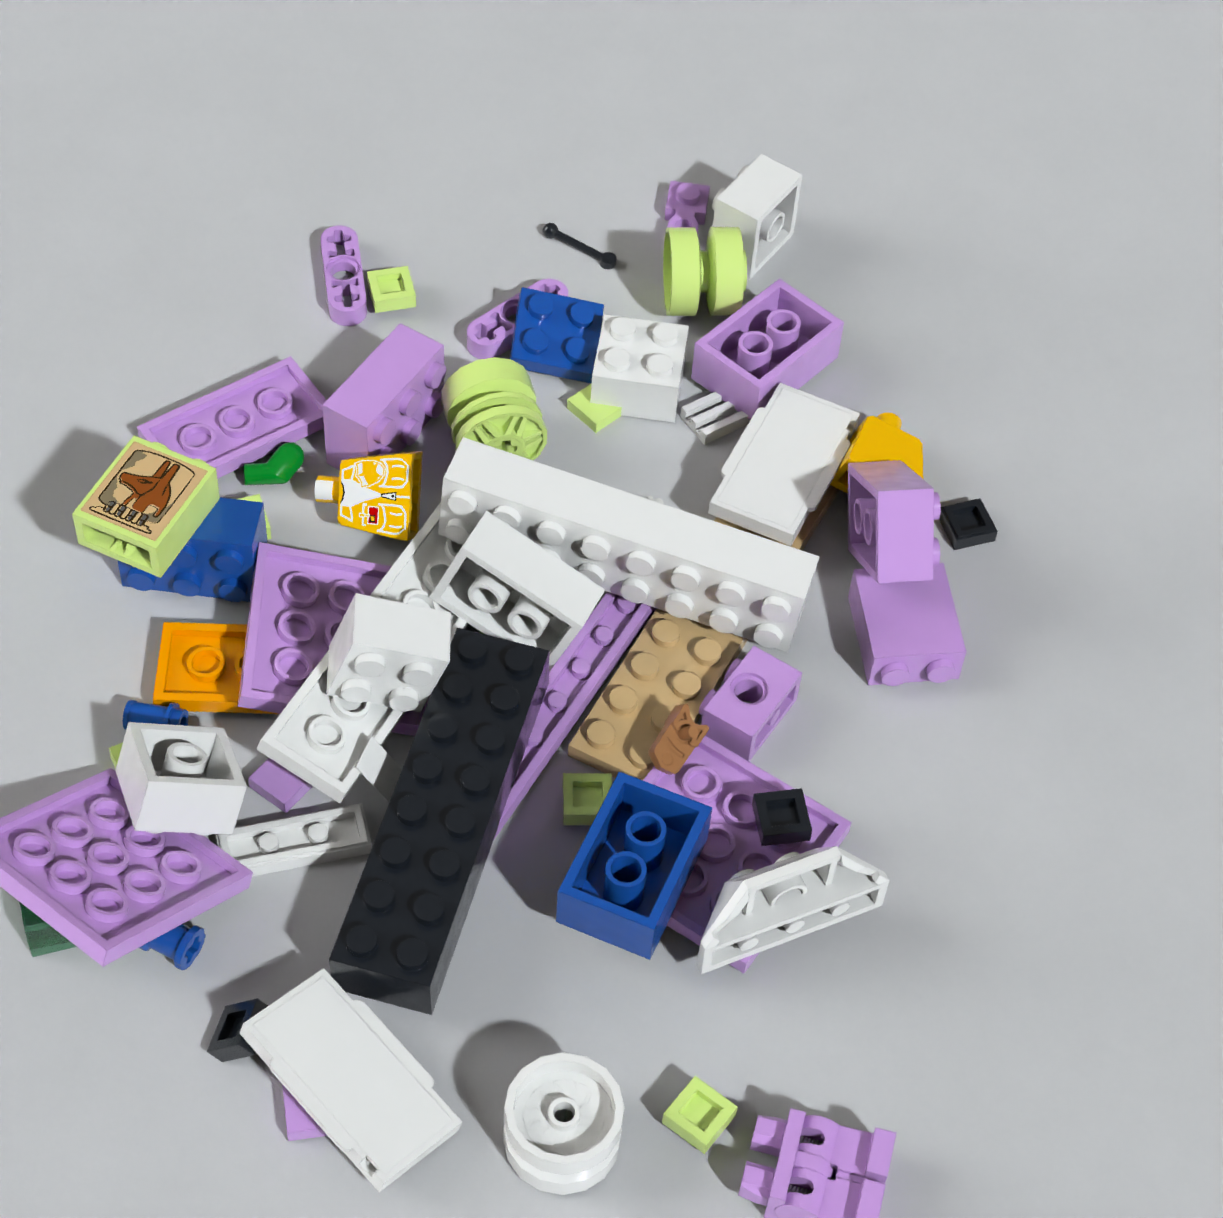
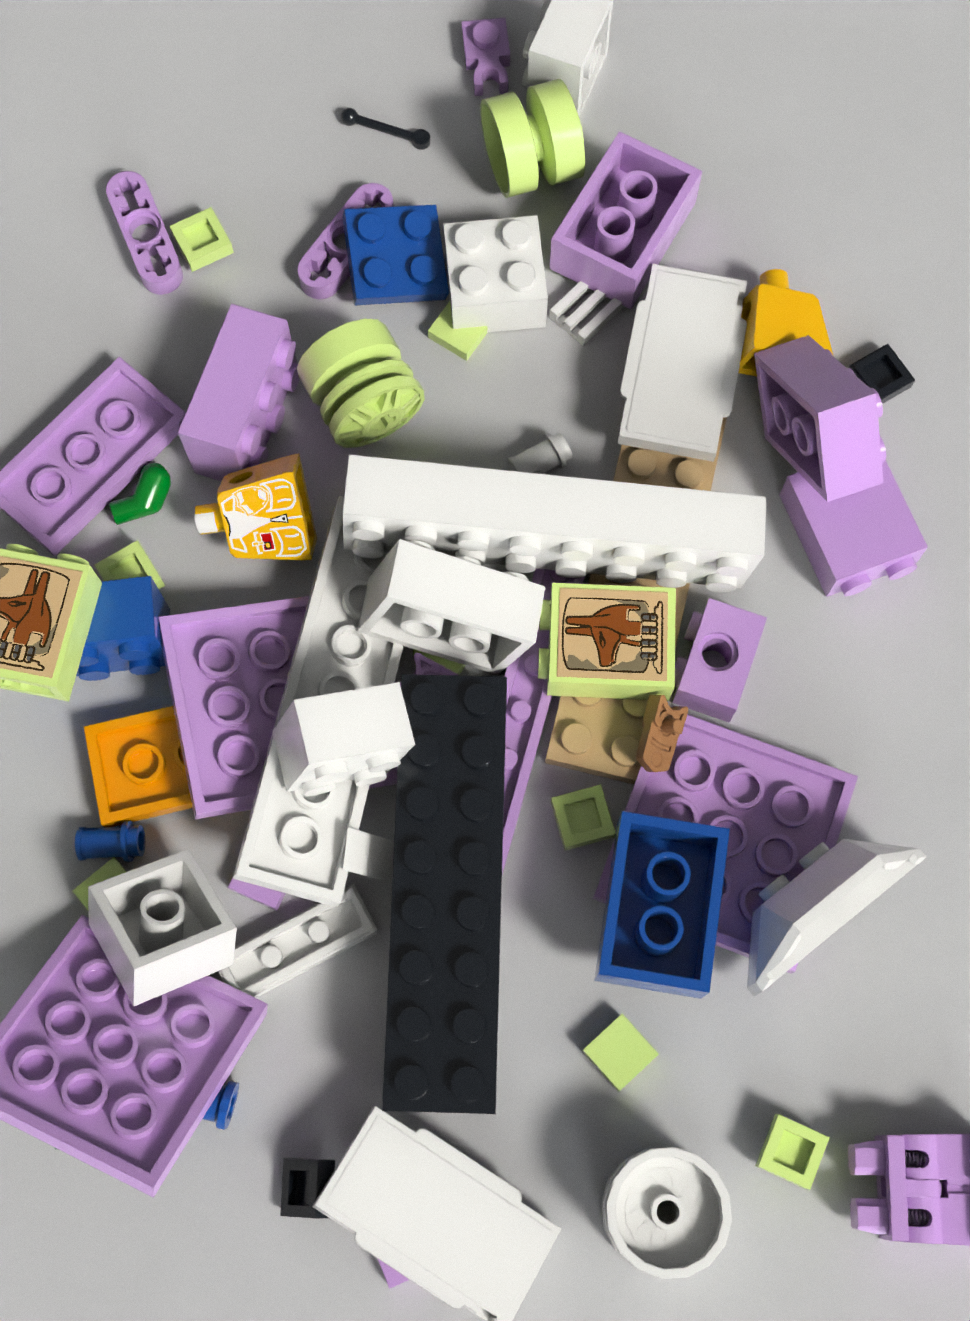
camera: 10 degrees left, 20 degrees up
black plate [752,788,812,846] -> none
none -> brick [538,583,676,701]
none -> yellowish green tile [582,1014,659,1092]

